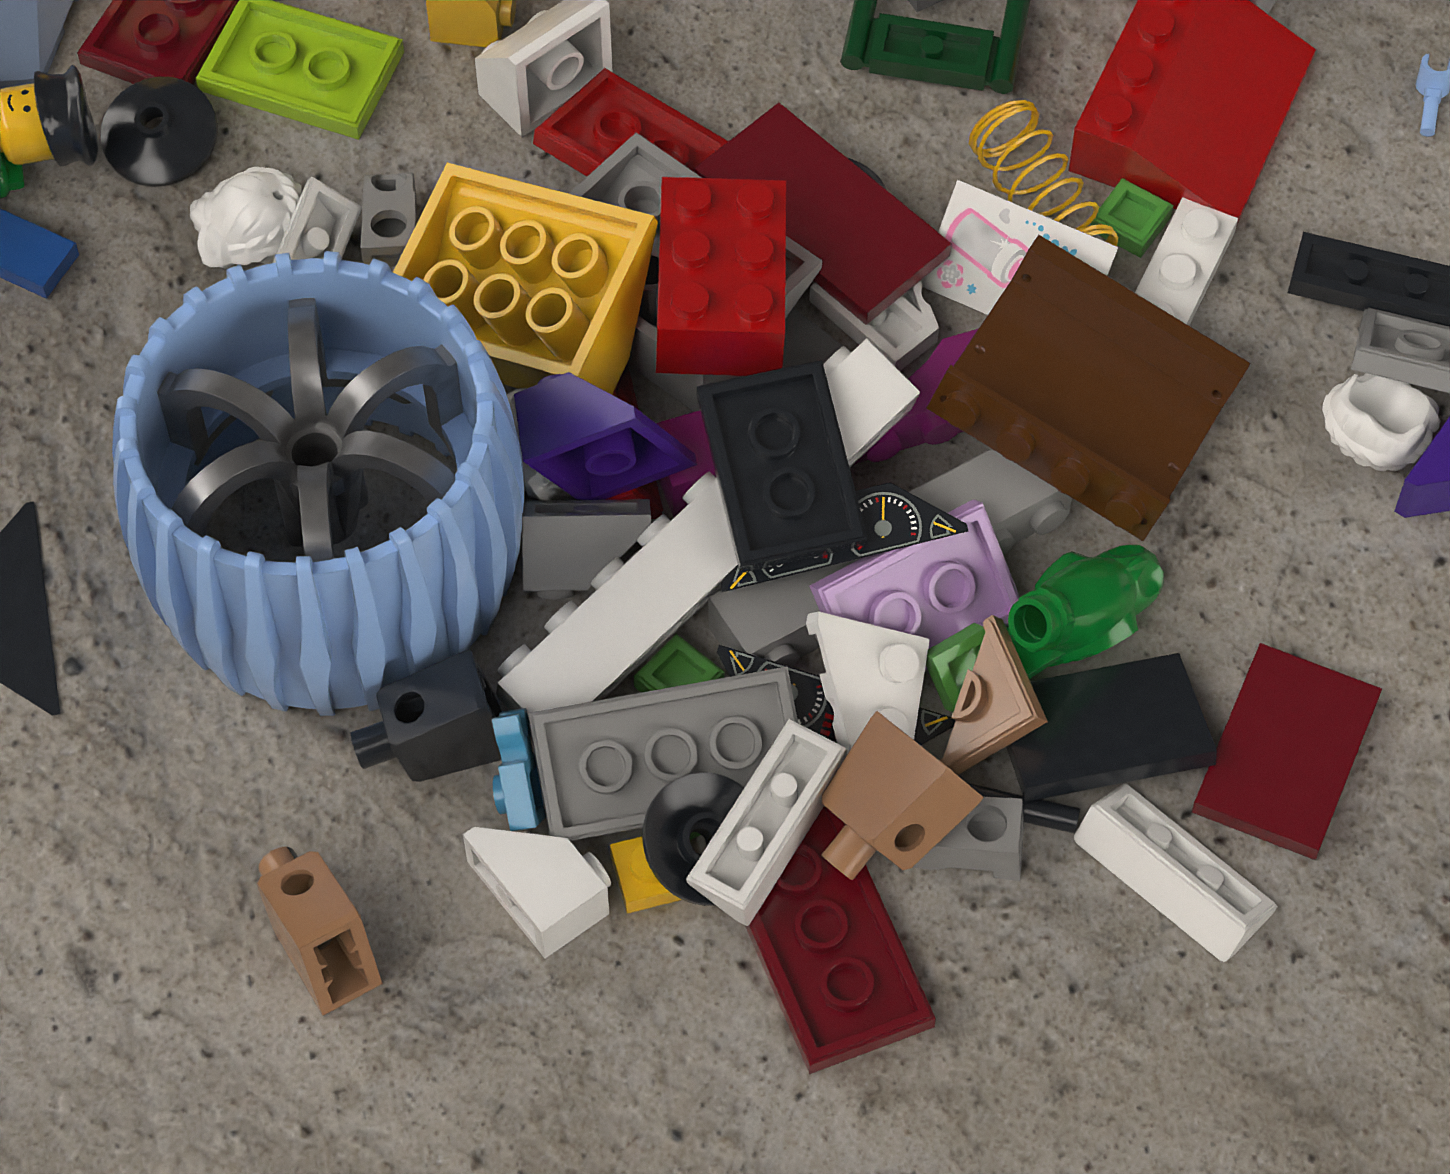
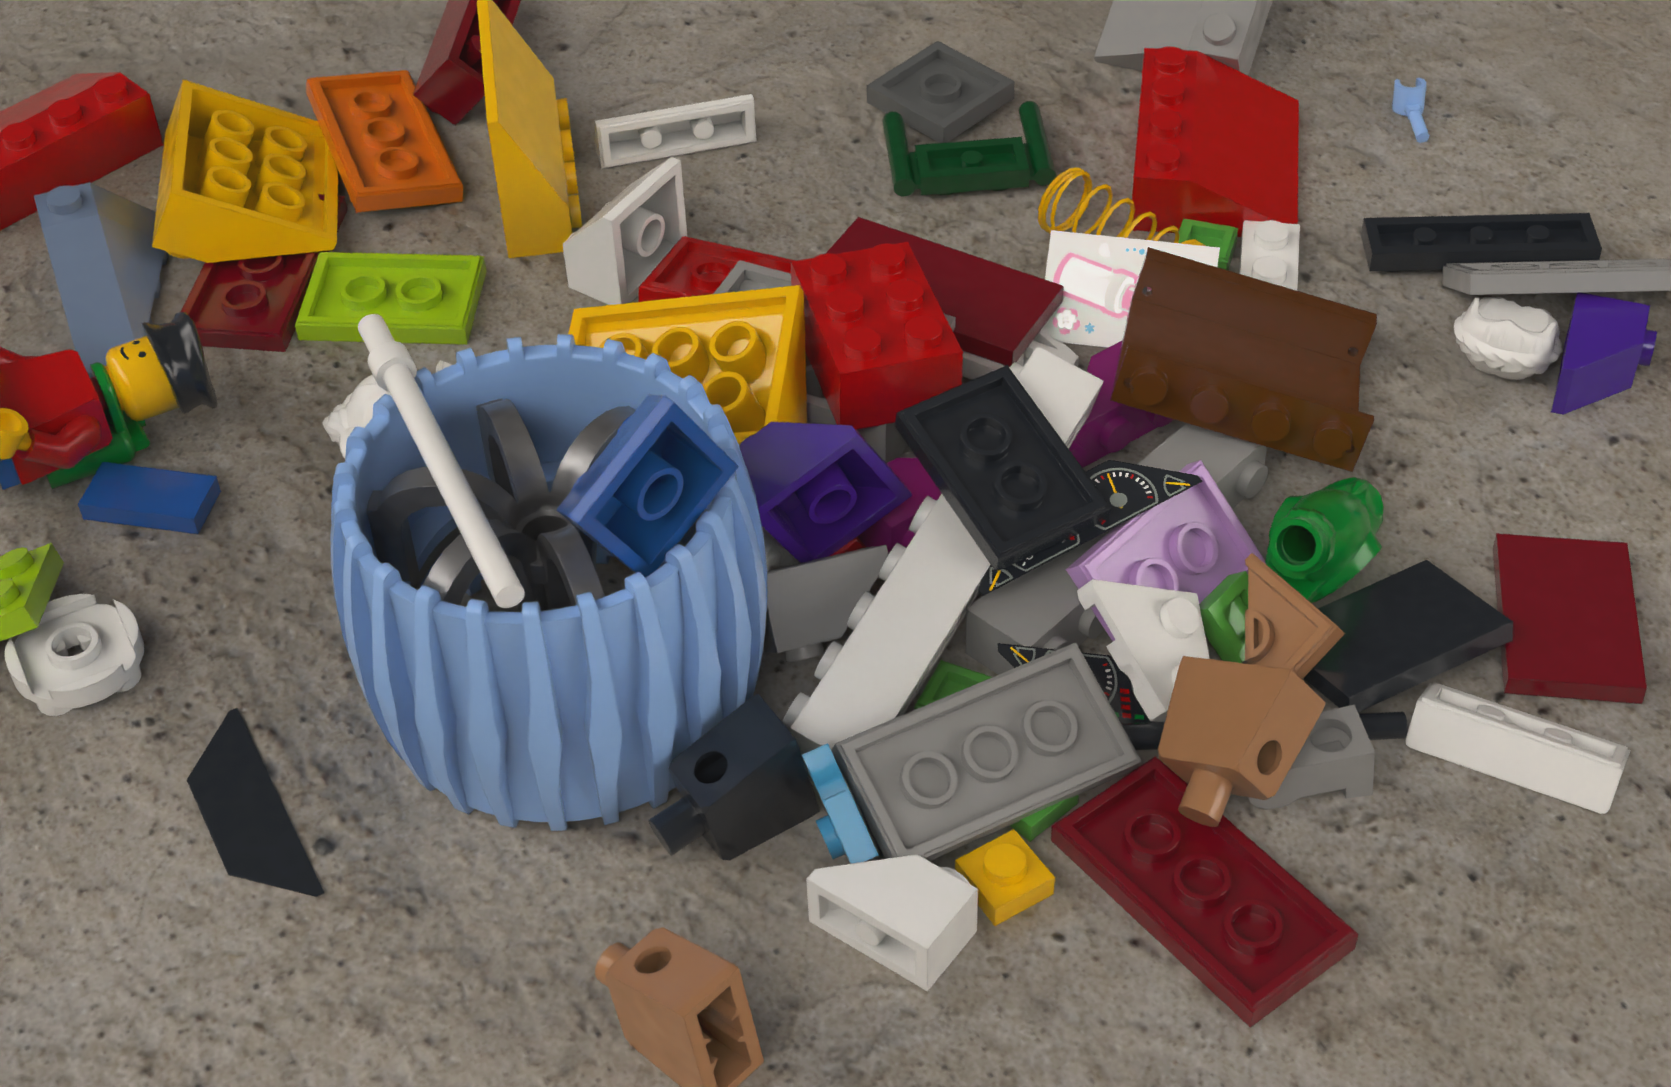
camera: 15 degrees left, 15 degrees down
black dish [100,77,218,187] -> none
black dish [642,772,744,906] -> none
white slope [686,719,847,926] -> none
none -> white bar [358,314,525,608]
none -> blue slope [557,394,739,578]

